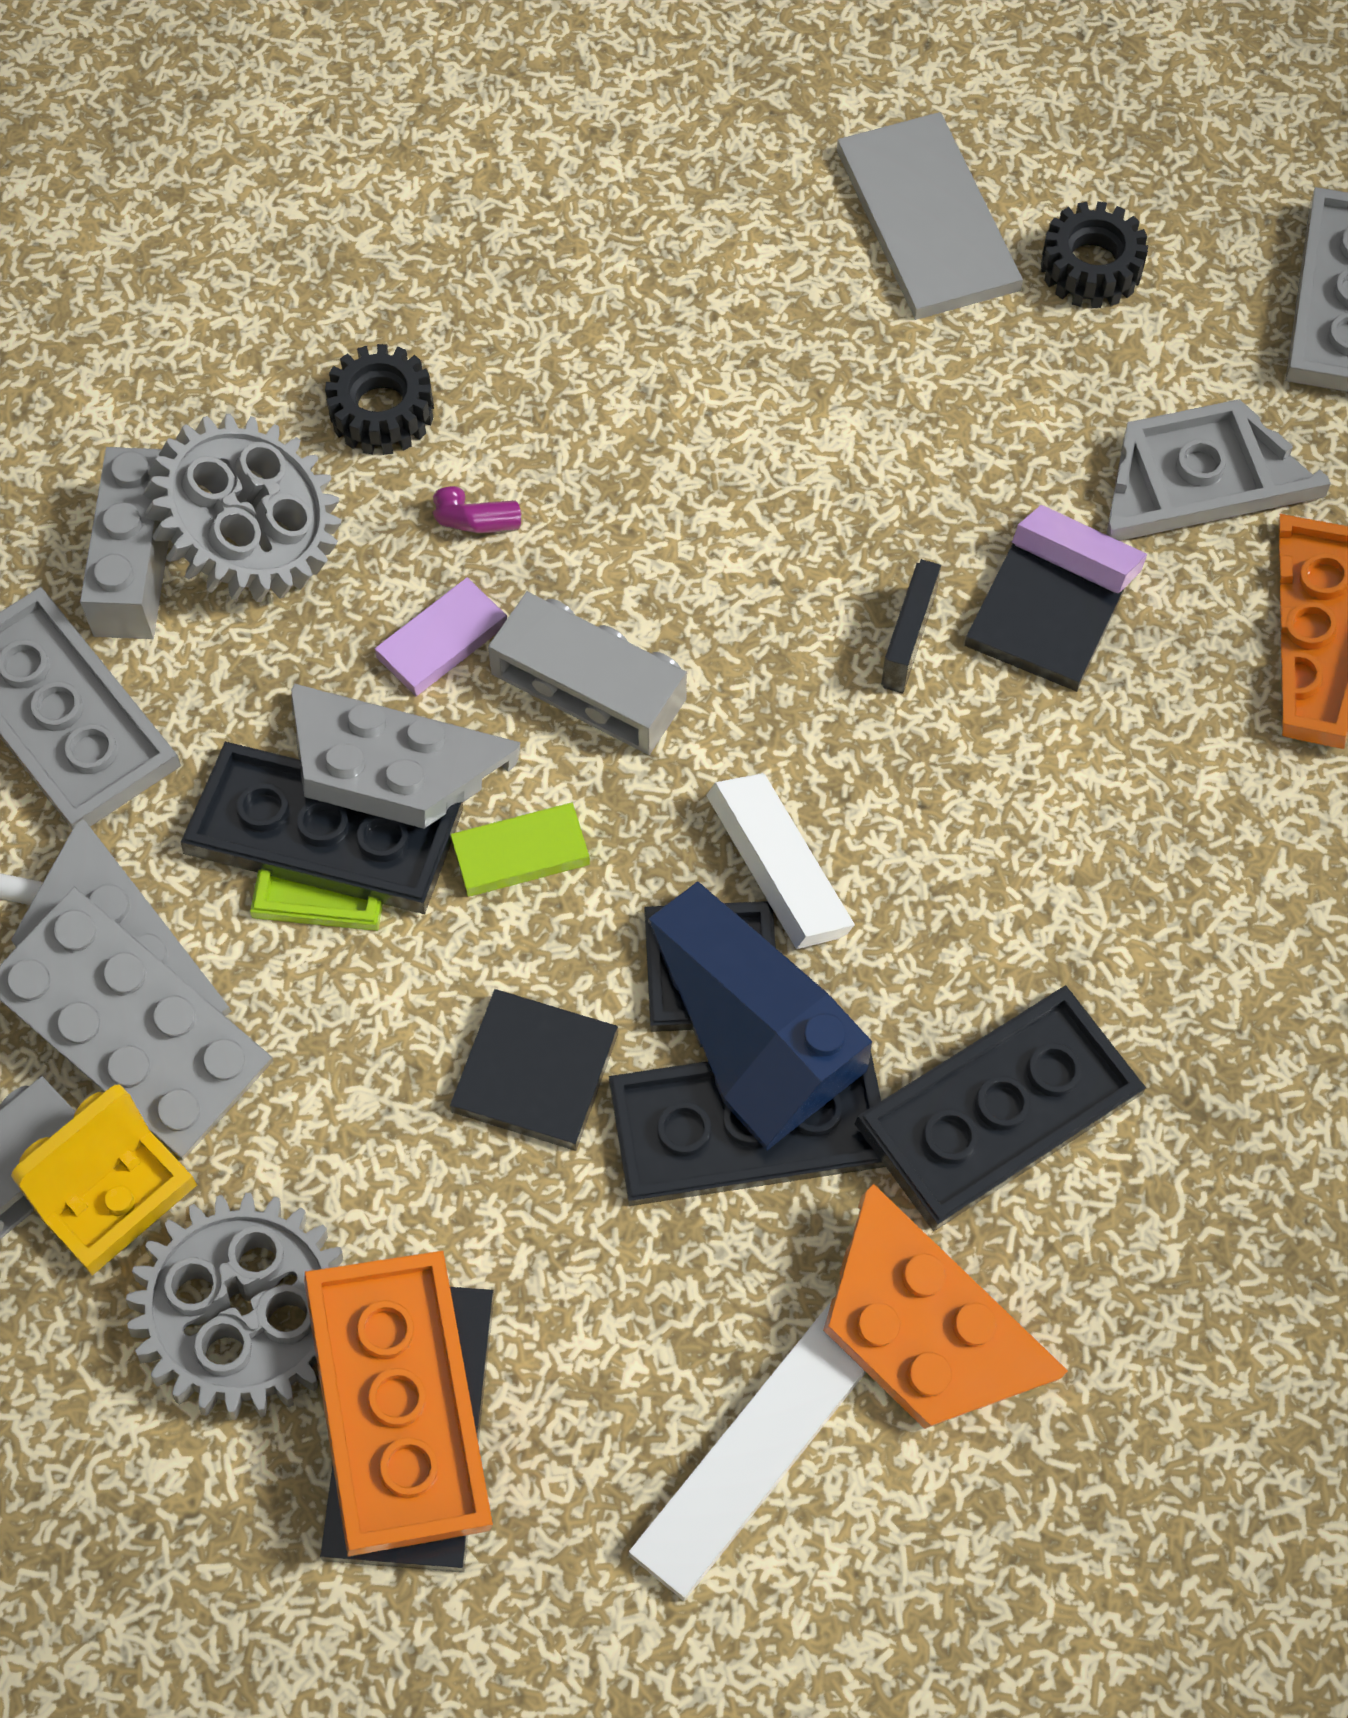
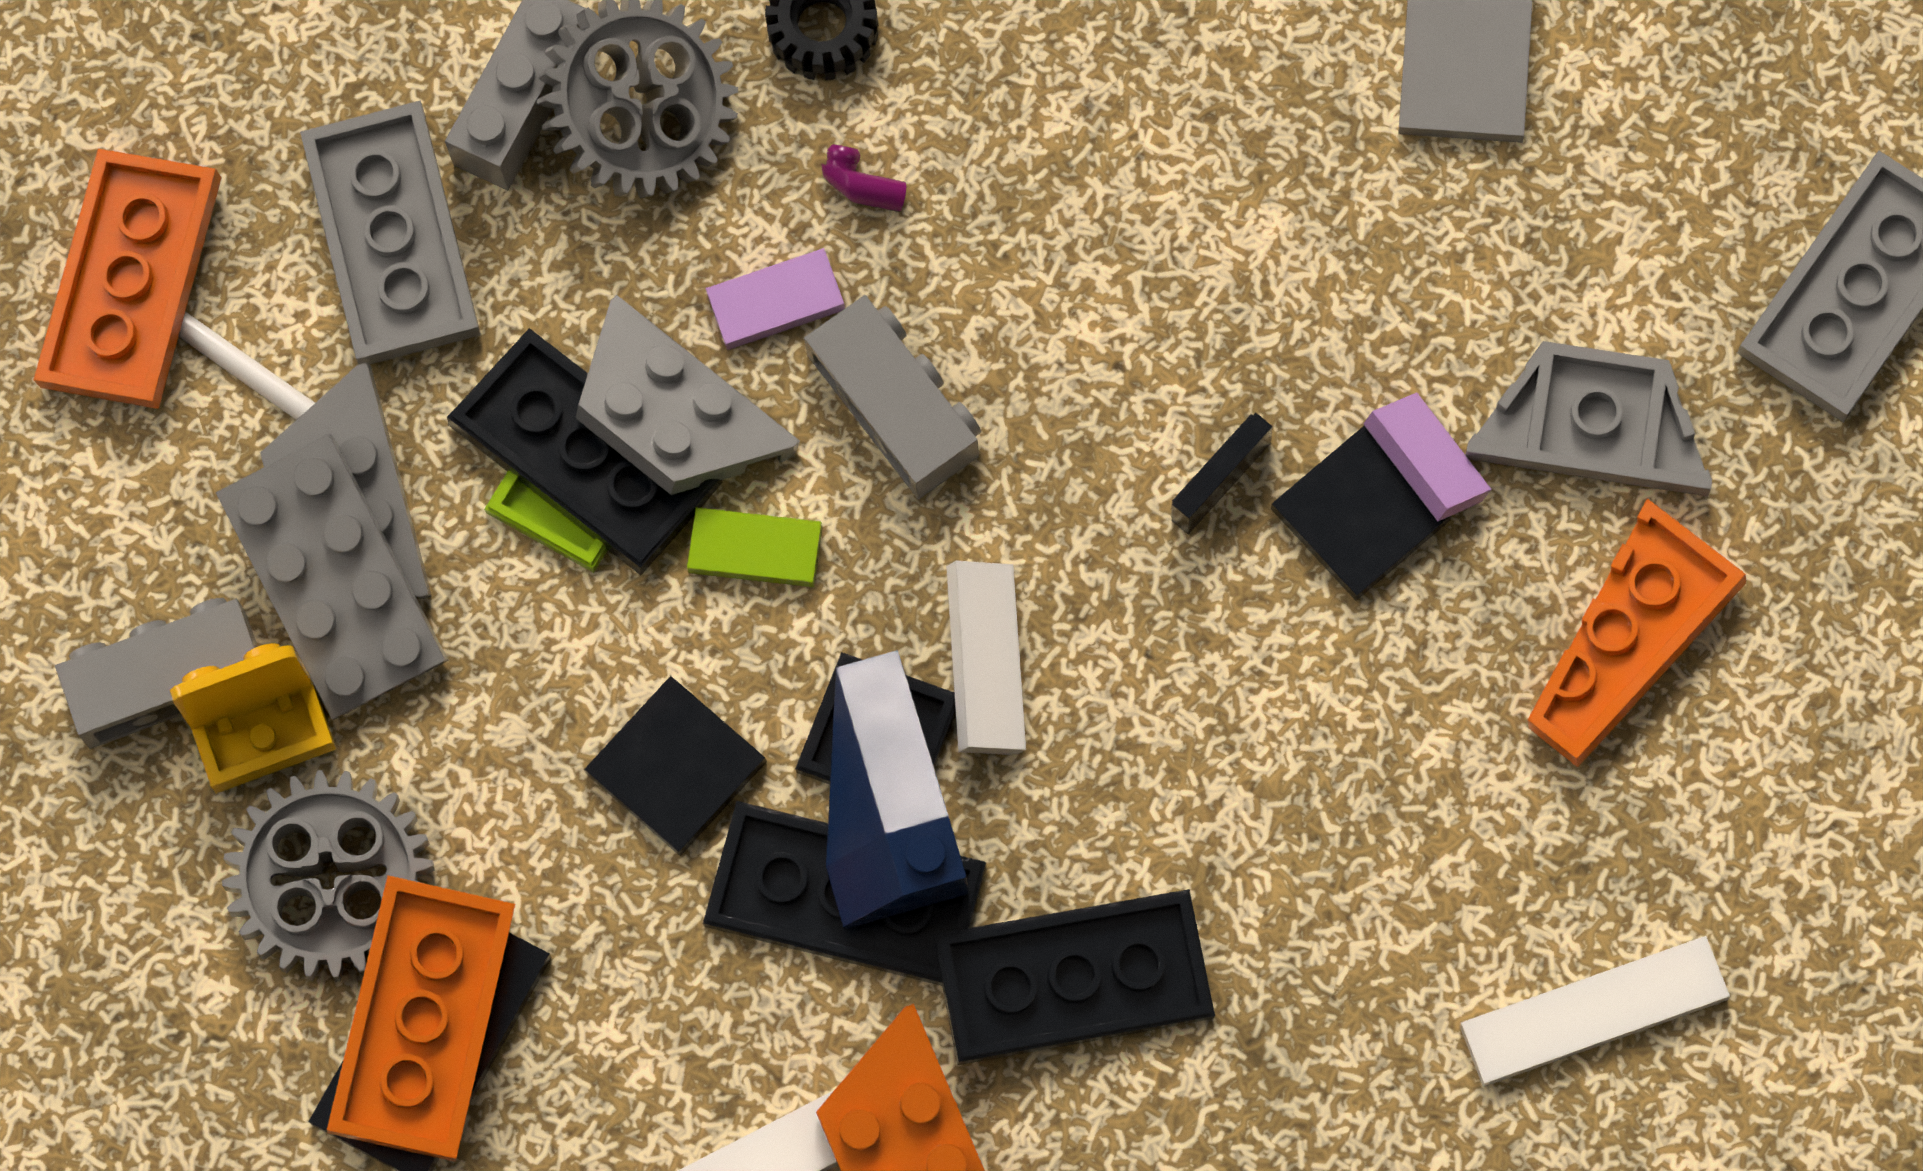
camera: 30 degrees right, 10 degrees up
black tyre [1041,201,1148,309] -> none

